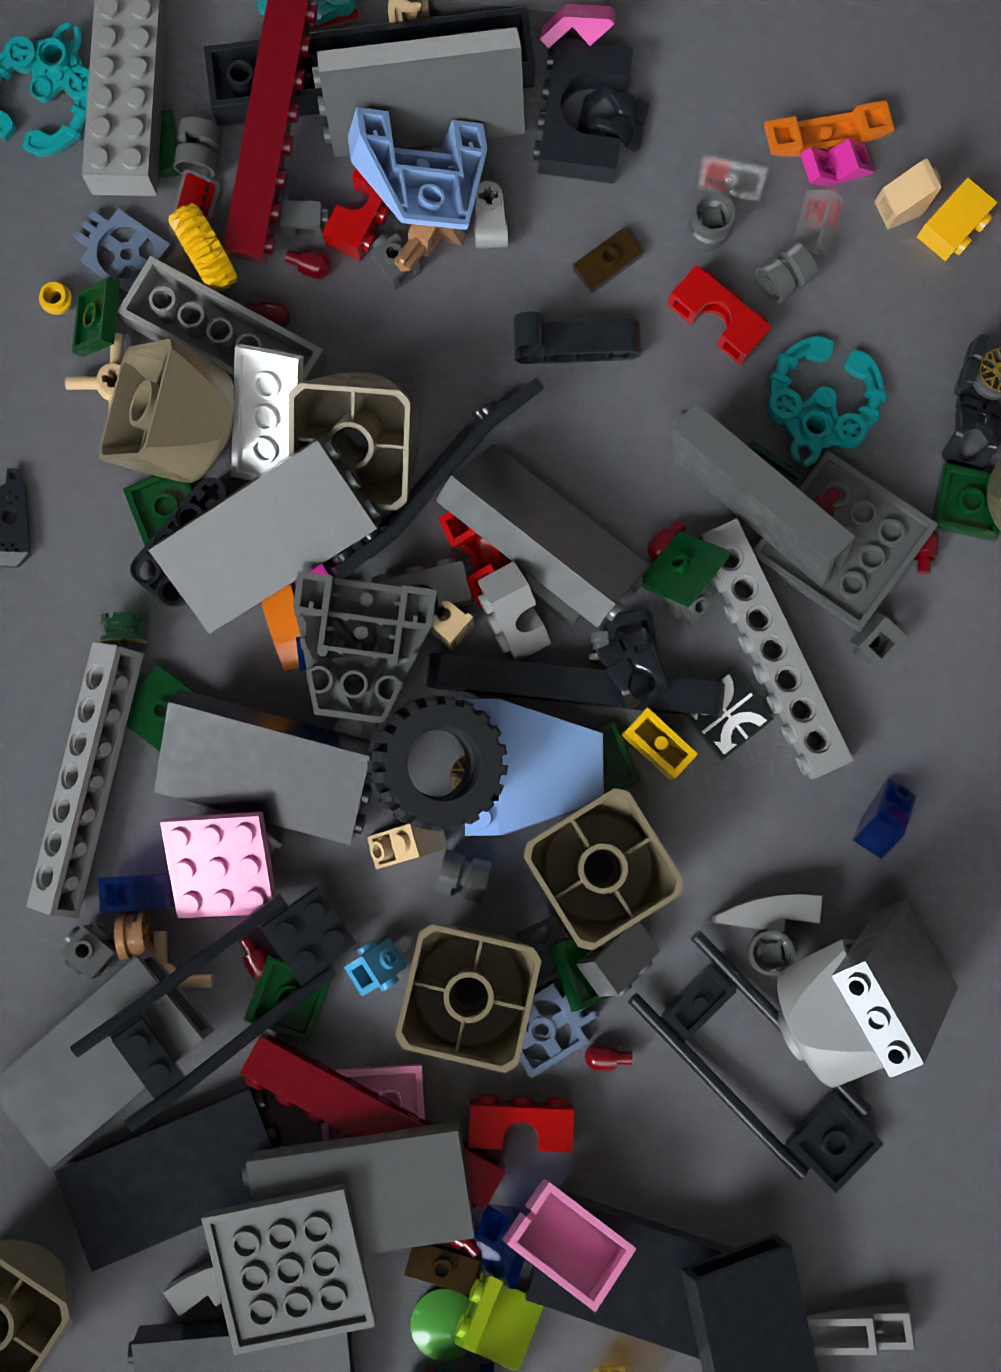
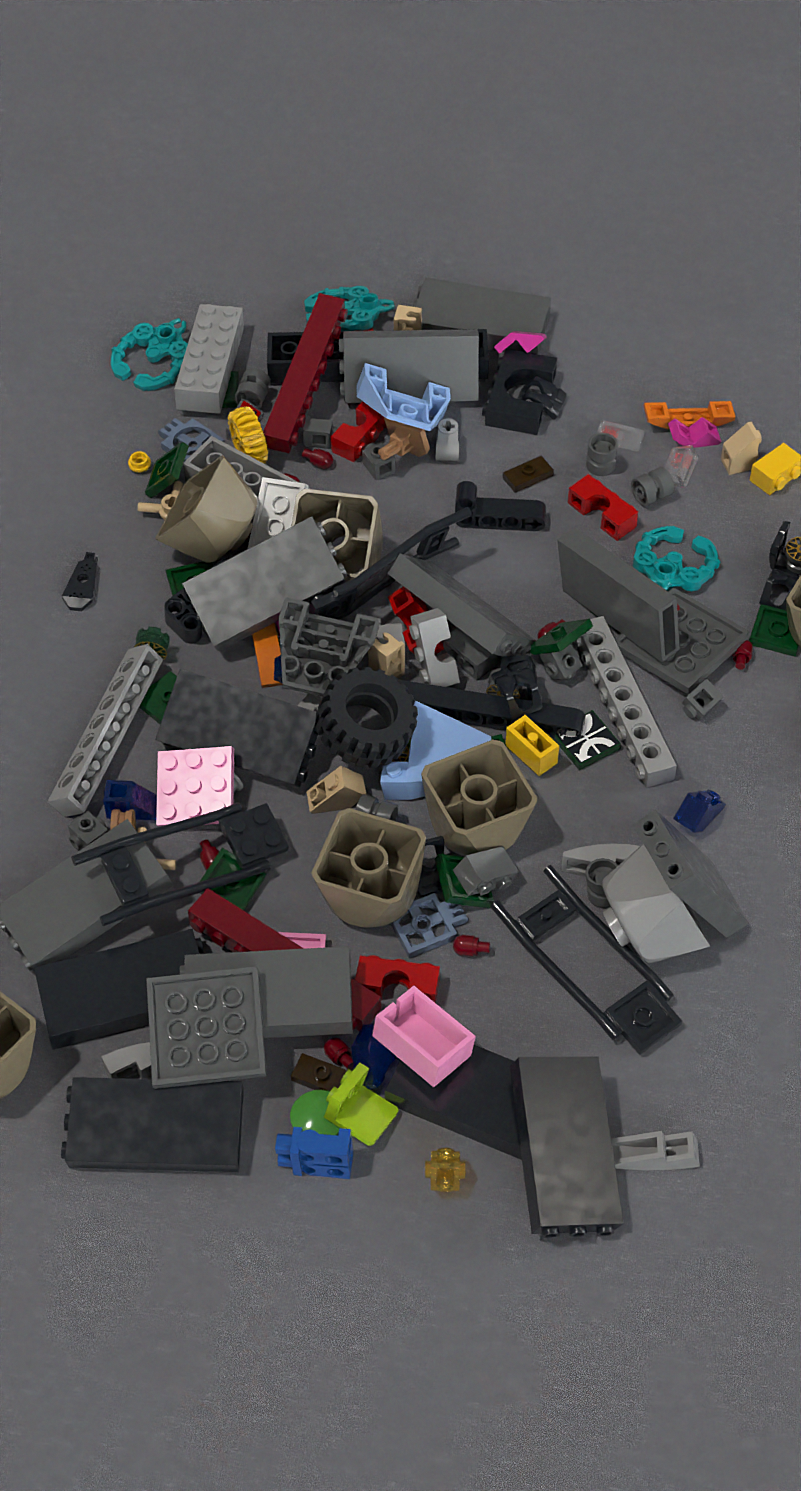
camera: 10 degrees right, 30 degrees down
dark azure brick [344,938,407,996] -> none

